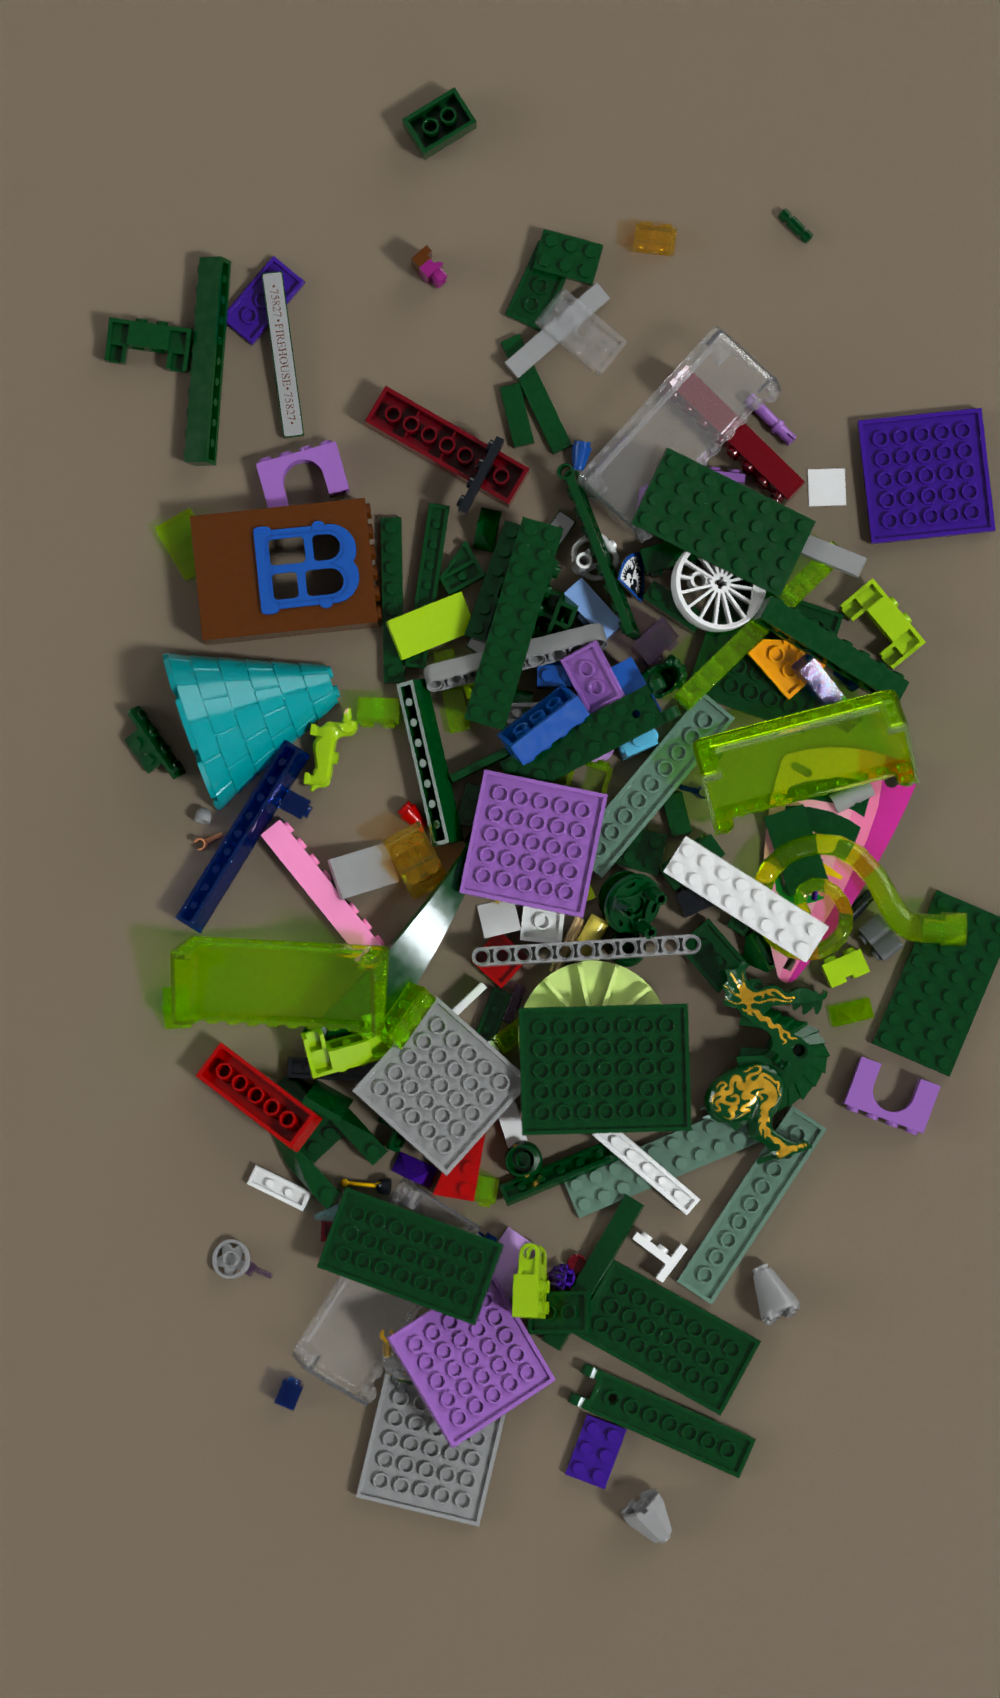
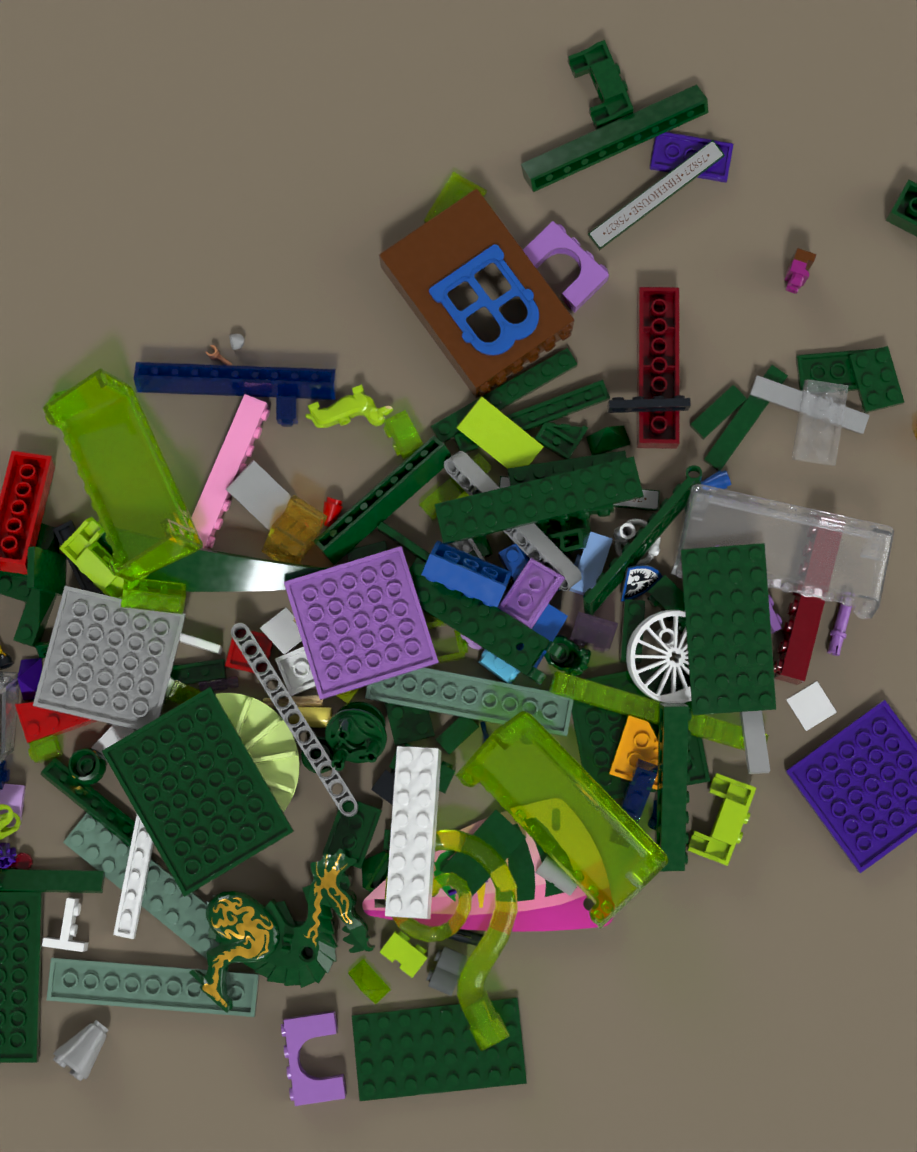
camera: 65 degrees right, 5 degrees down
dark green bracket [125,706,186,779] -> none
teal cone [163,652,341,811] -> none

